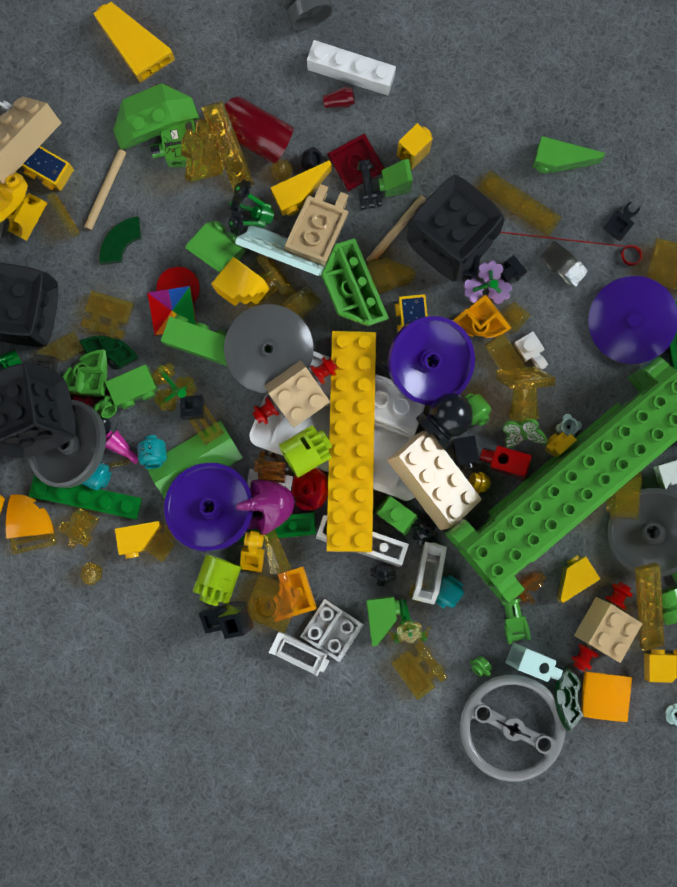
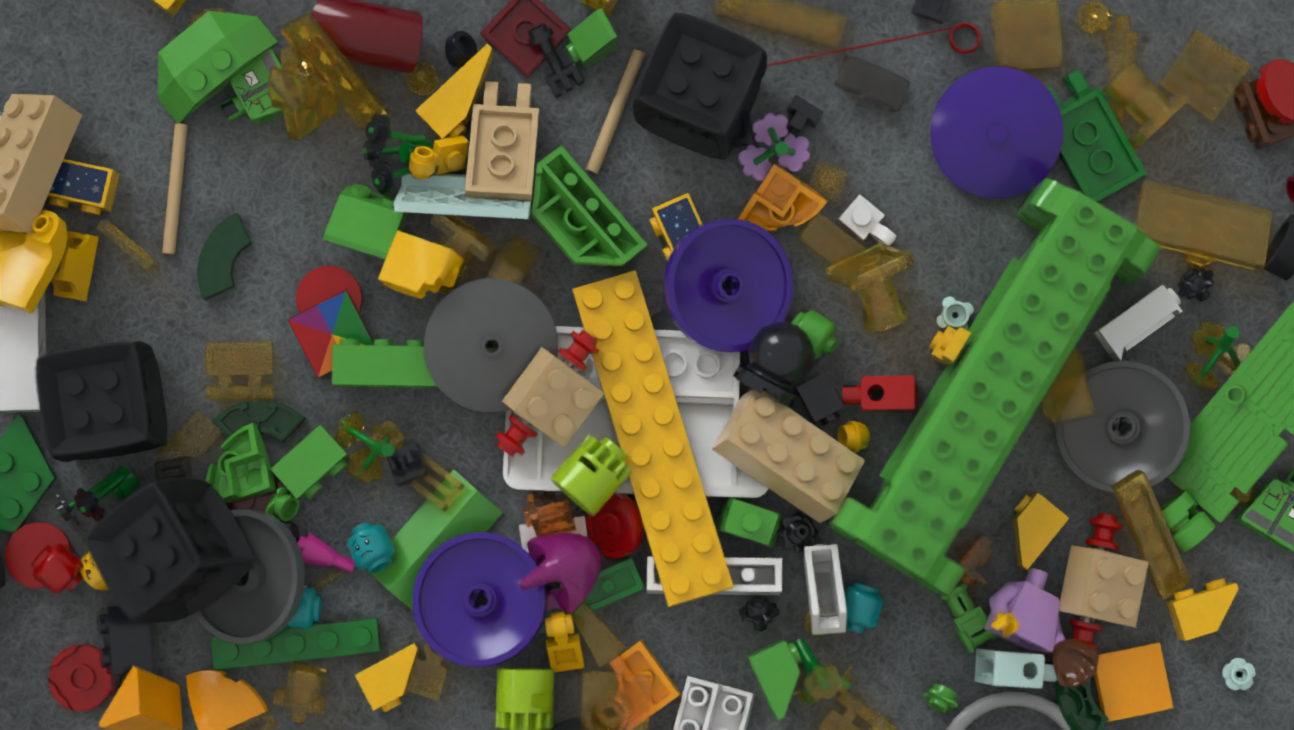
camera: 20 degrees left, 0 degrees up
clear yellow slope [367,258,416,295] -> none
bright green animal [503,418,548,449] -> none
none -> yellow plate [409,135,469,179]
none -> lavender torso [984,568,1099,688]

